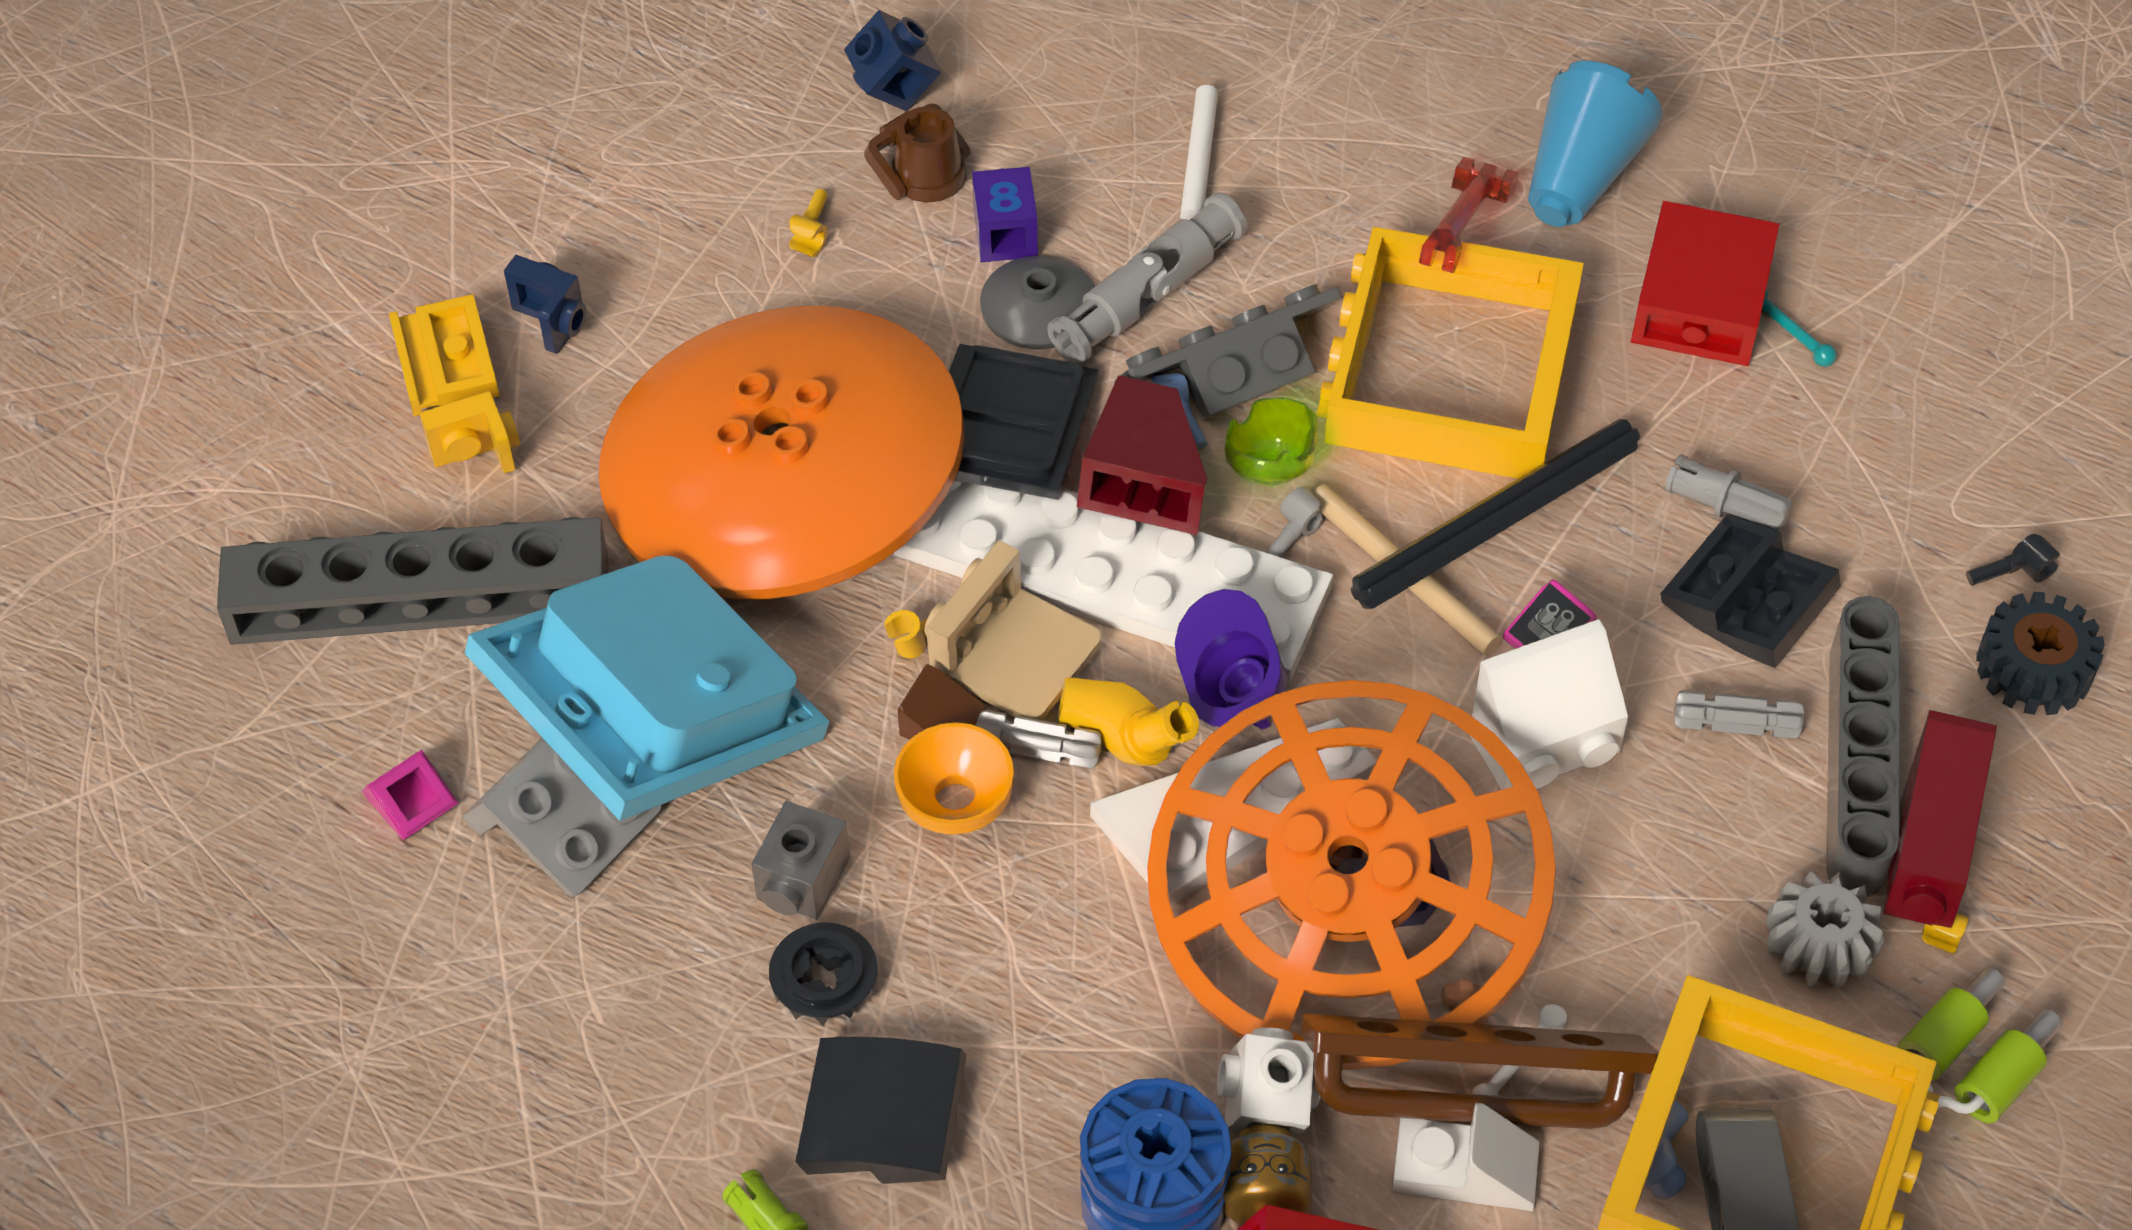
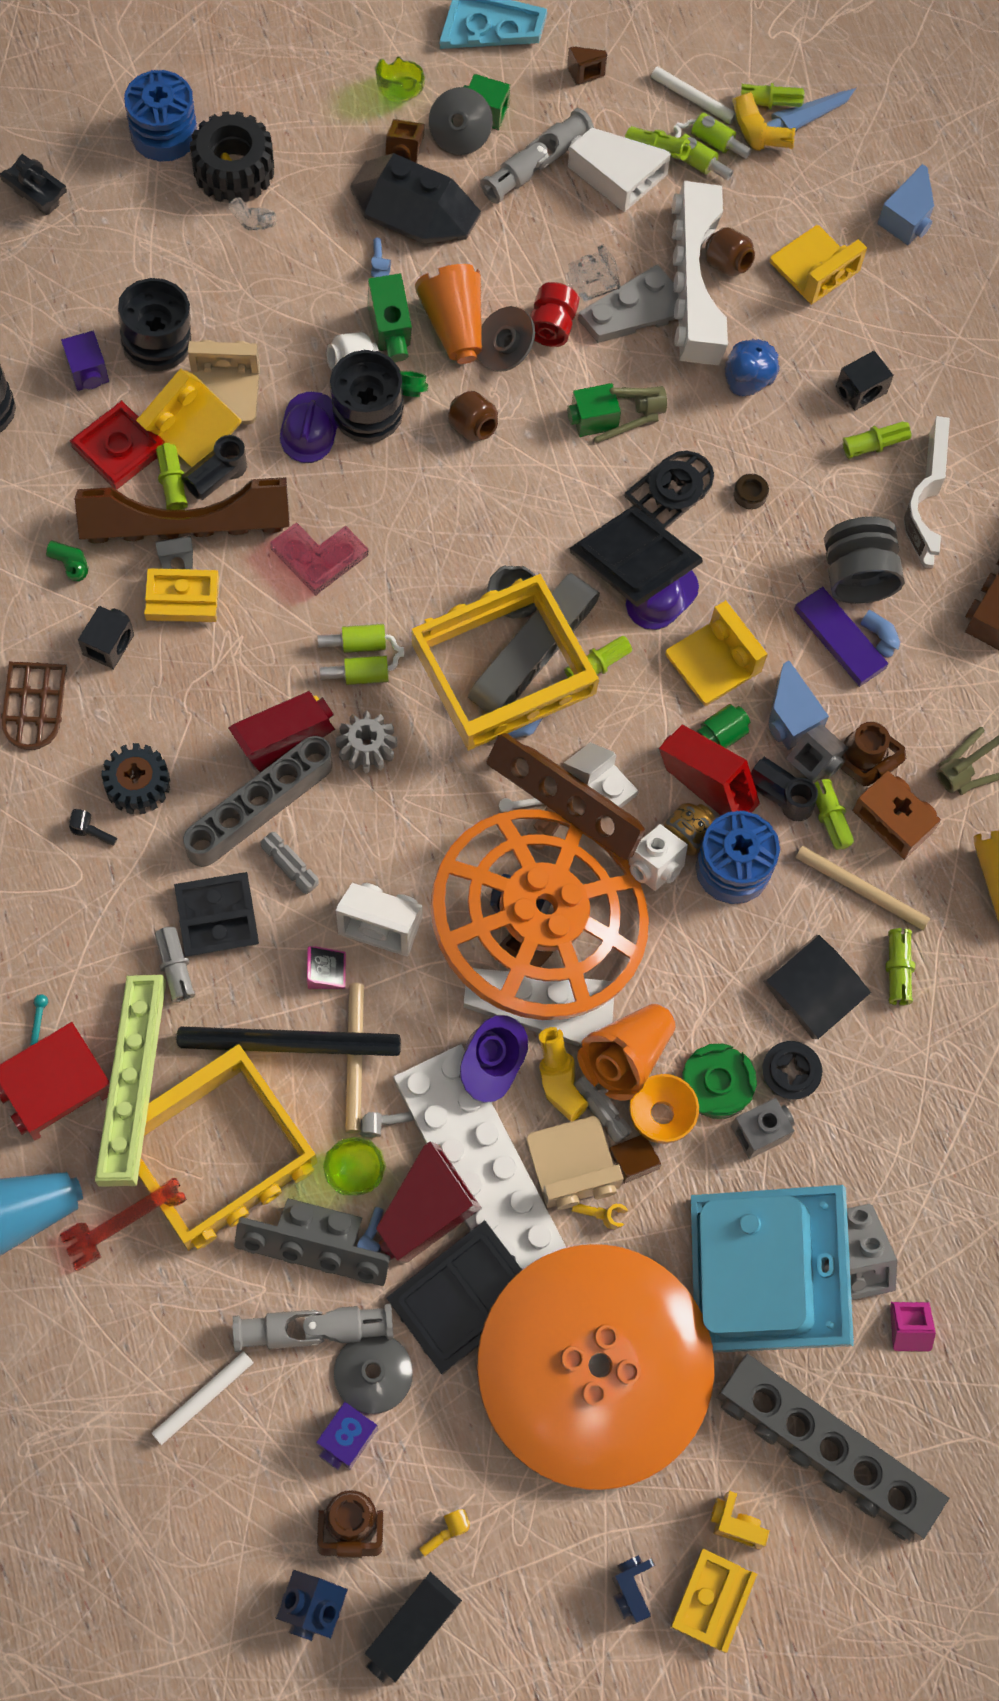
camera: 145 degrees left, 15 degrees up
none -> yellowish green tile [95,975,166,1187]
none -> black slope [364,1571,462,1683]
none -> orange cone [577,1004,676,1101]
none -> green tile [681,1043,757,1119]

